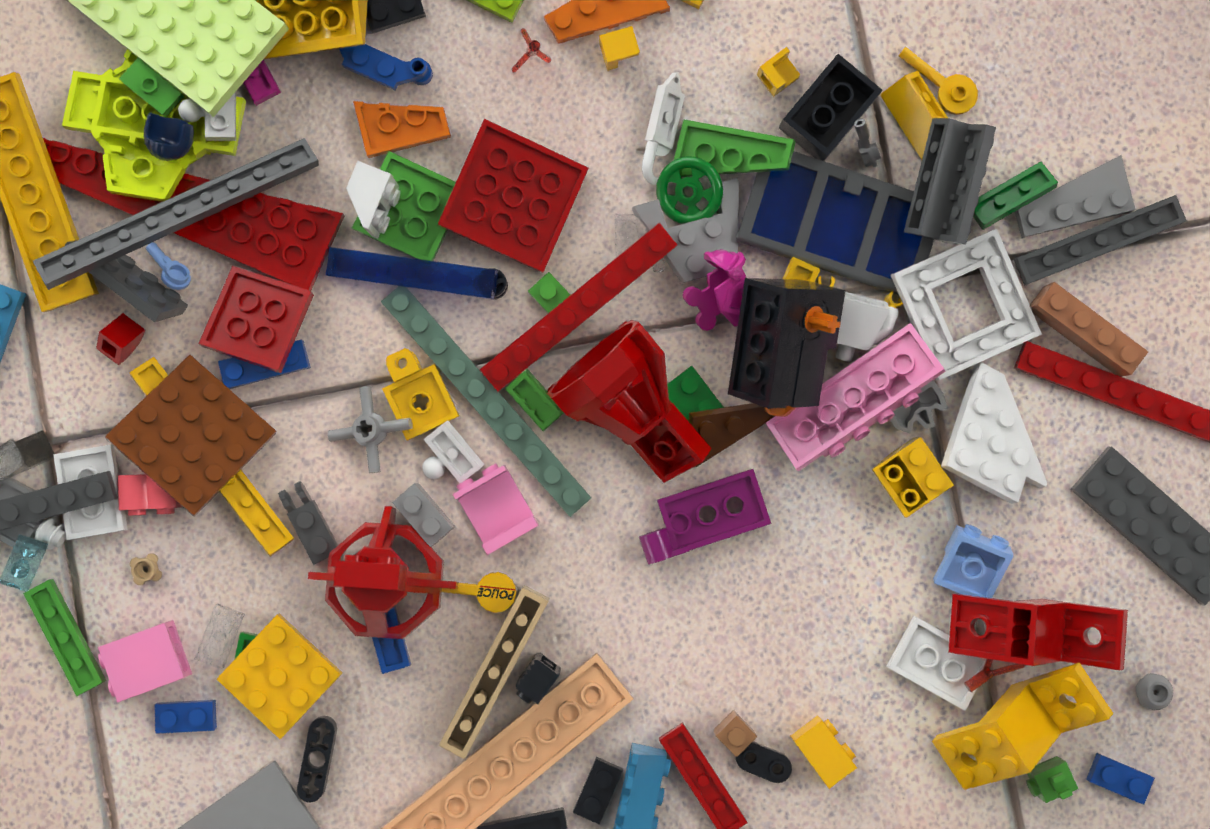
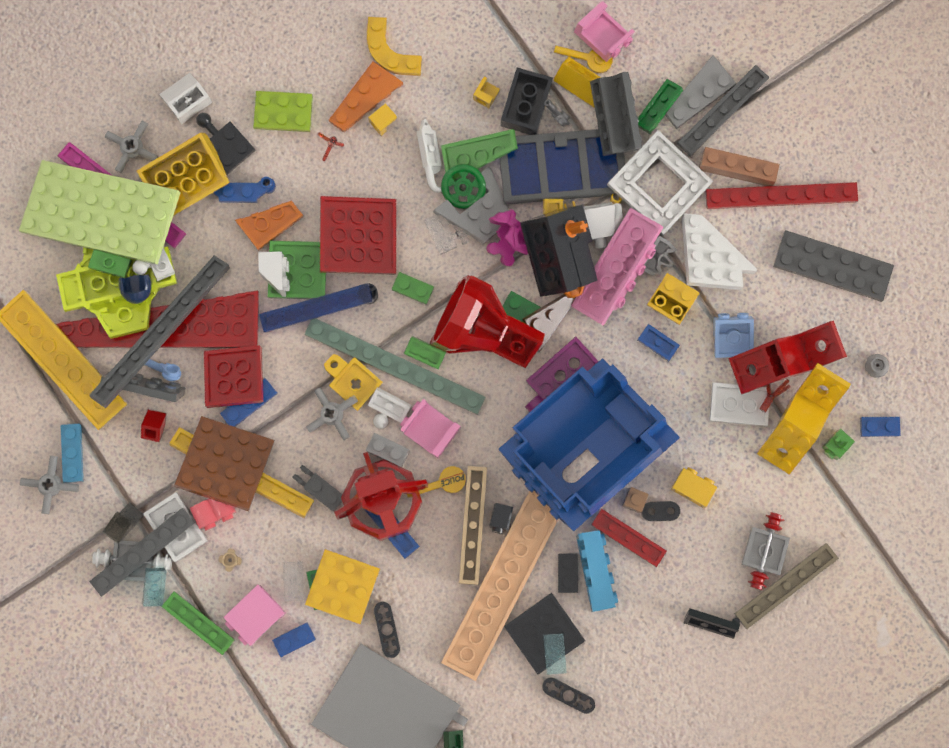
camera: 25 degrees left, 5 degrees down
red plate [480,222,678,392] -> none
none -> blue panel [498,358,680,531]
none -> bright pink panel [574,1,635,62]
none -> blue plate [637,324,680,362]

